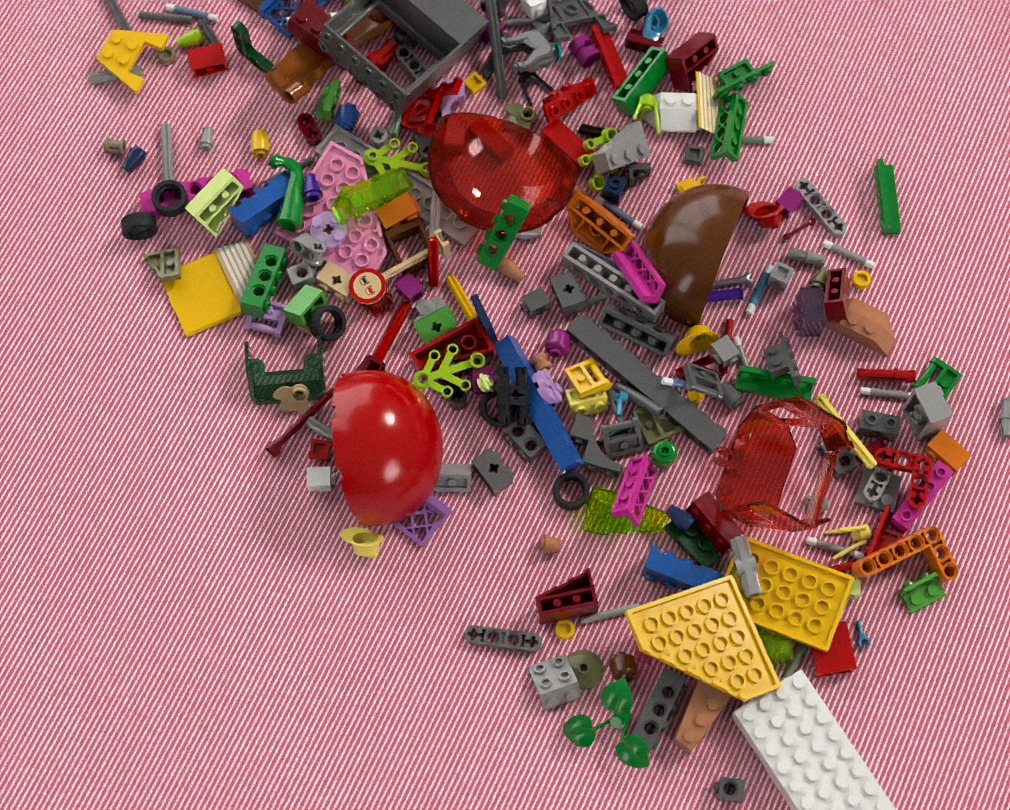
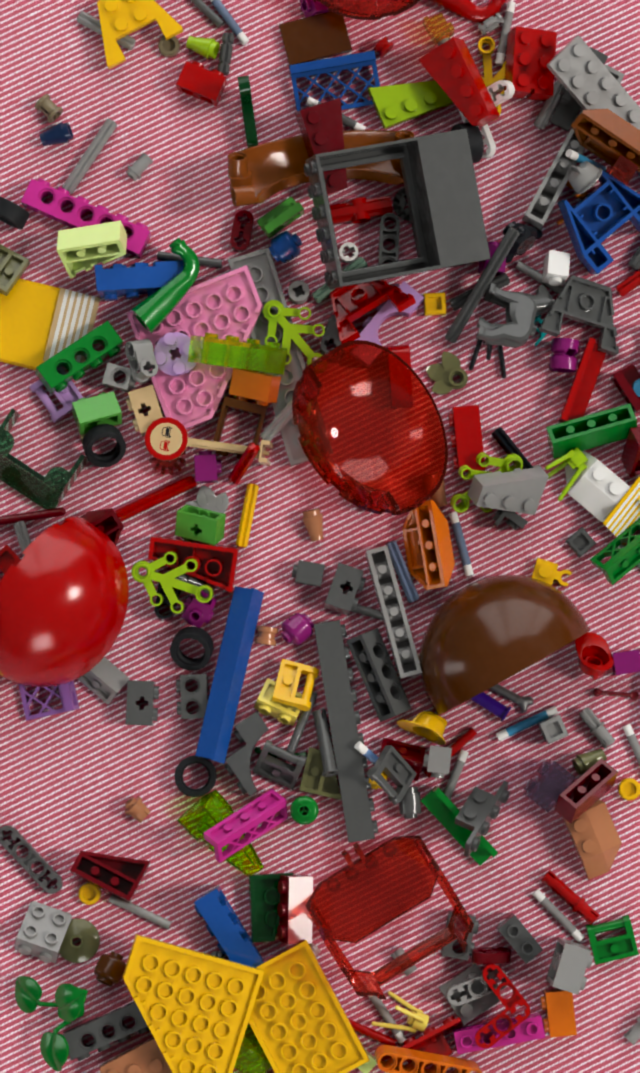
camera: 40 degrees right, 15 degrees up
black tyre [151,180,188,217] -> none
yellow brick [250,130,269,158] -> none
tan plate [273,384,310,415] -> none
dark purple cone [303,173,322,202] -> none
dark blue tile [471,294,499,345] -> none
green brick [475,194,531,271] -> none
yellowish green plate [477,373,494,393] -> none
black pin [495,366,531,426] -> none
lavender plate [532,368,563,406] -> none
red bracket [542,77,597,123] -> none
dark blue brick [602,174,628,205] -> none
dark pink fence [612,240,666,303] -> none
dark azure hand [613,391,628,416] -> none
dark blue cone [665,504,695,532] -> none
light grey piece [730,535,762,598] -> none
light yellow axle [813,394,877,469] -> none

